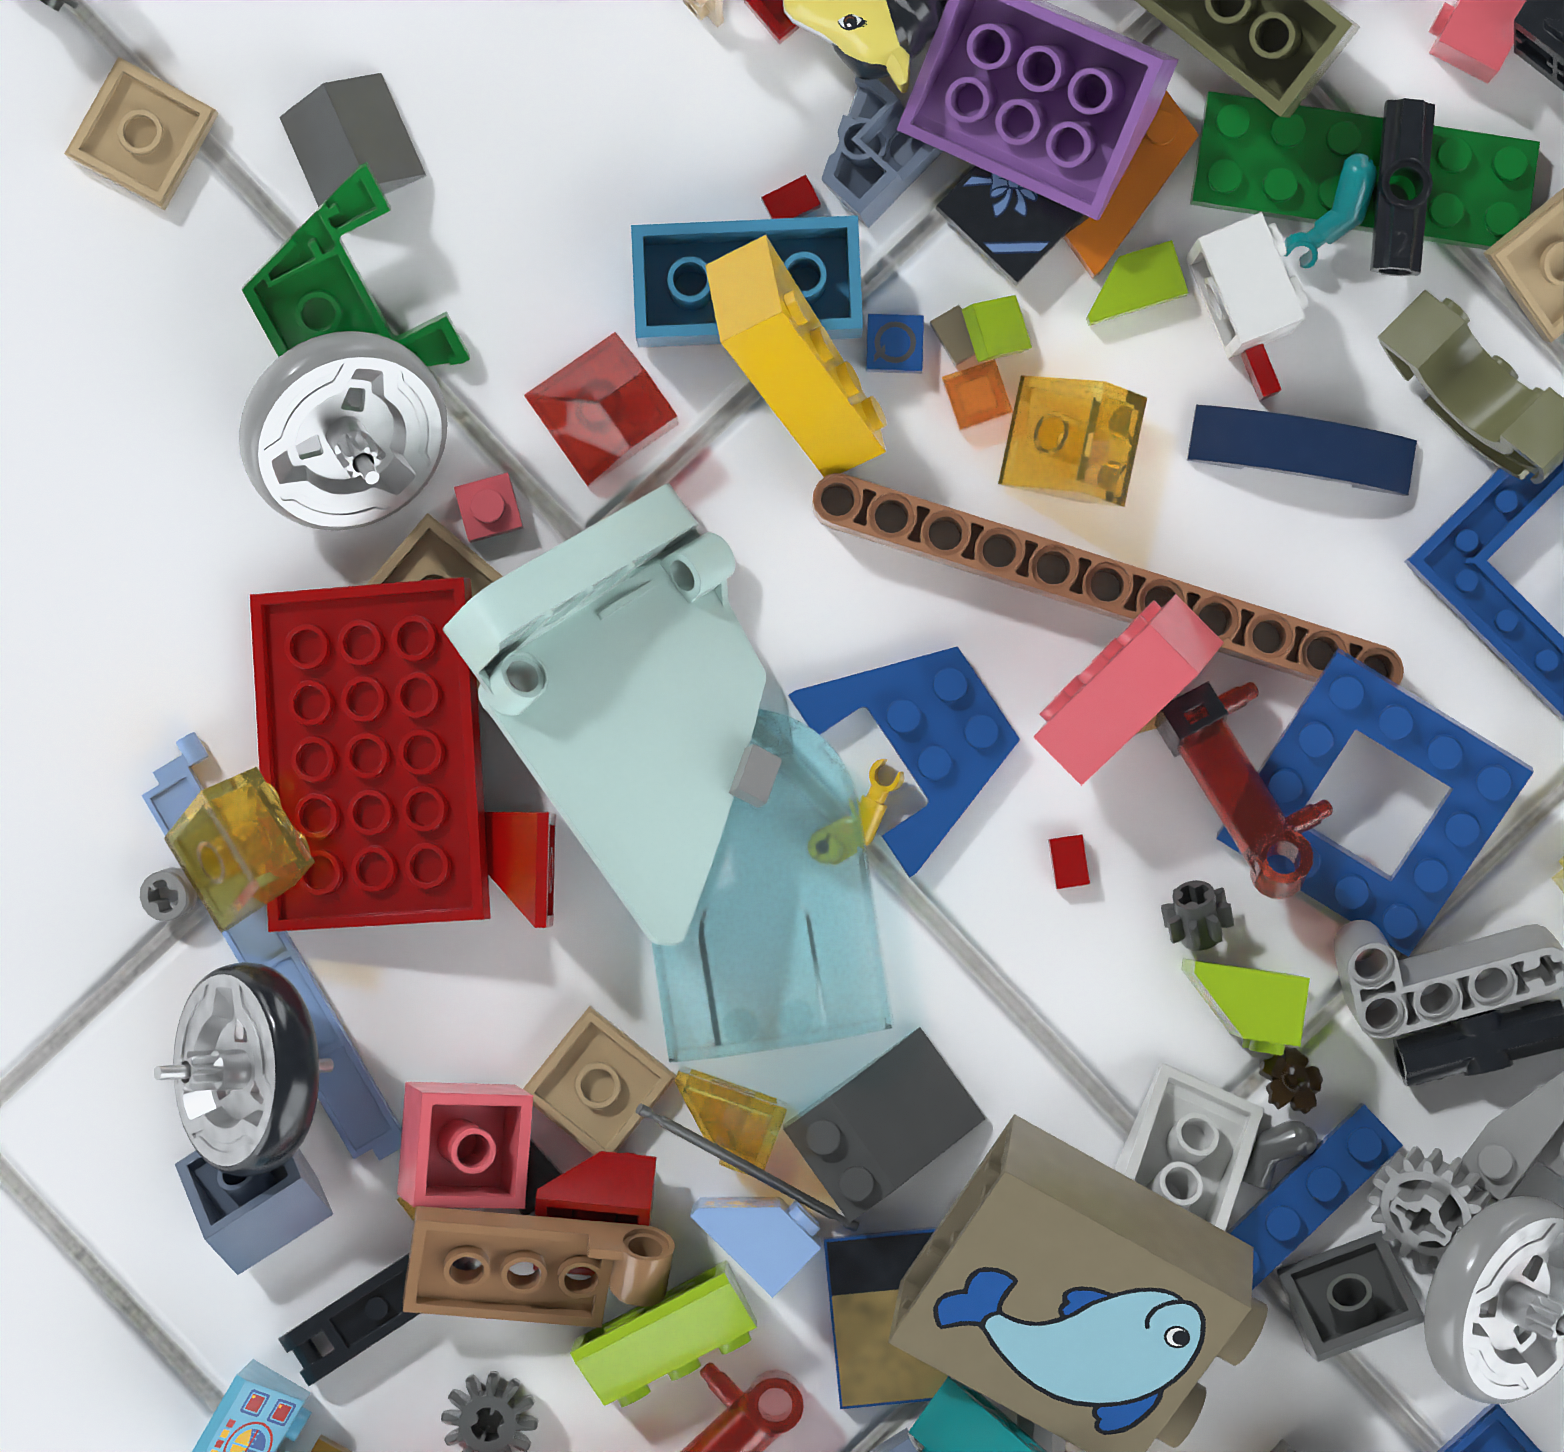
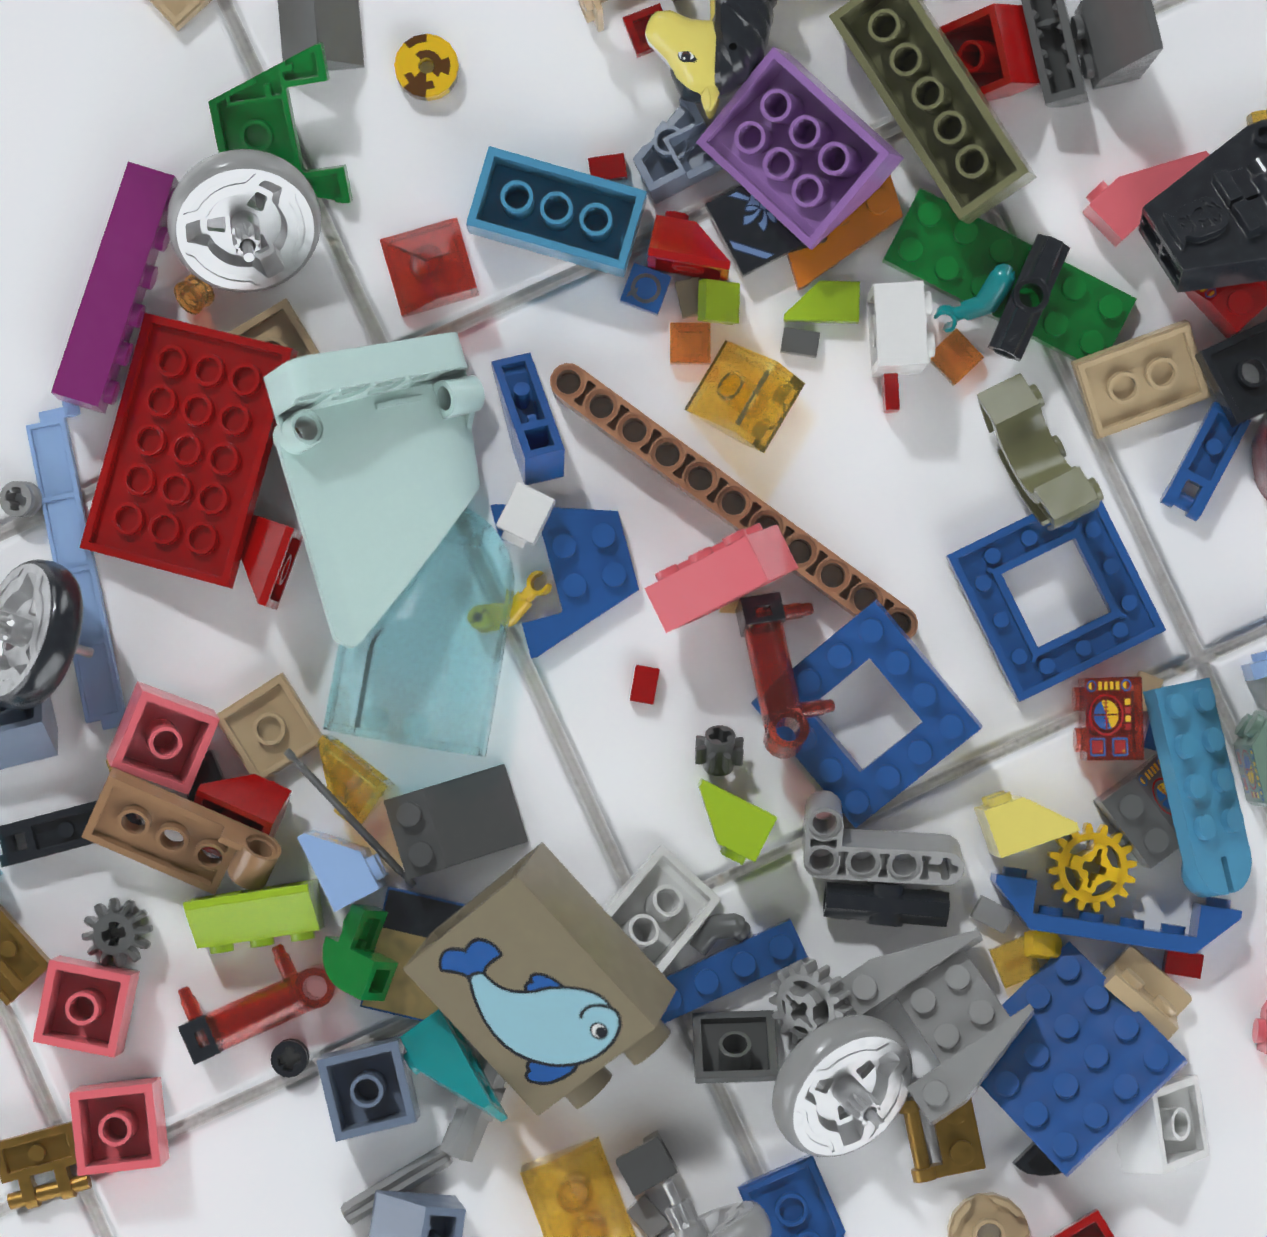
camera: 25 degrees right, 0 degrees up
clear yellow slope [163,766,315,933] -> none
coral plate [454,472,524,543] -> none
yellow wedge [705,235,887,477] -> none
light grey piece [729,744,782,808] -> none
dark blue slope [1186,404,1417,496] -> none
dark brown plant [1259,1047,1323,1115] -> none
none -> magenta brick [51,161,179,414]
none -> clear orange bush [174,273,215,315]
none -> green brick [322,904,398,1001]
none -> yellow piece [394,33,460,101]
none -> blue slope [491,352,565,485]
none -> white brick [496,481,556,549]
none -> red slope [647,211,731,281]
none -> dark grey piece [780,327,820,358]
none -> clear orange tile [930,328,984,387]

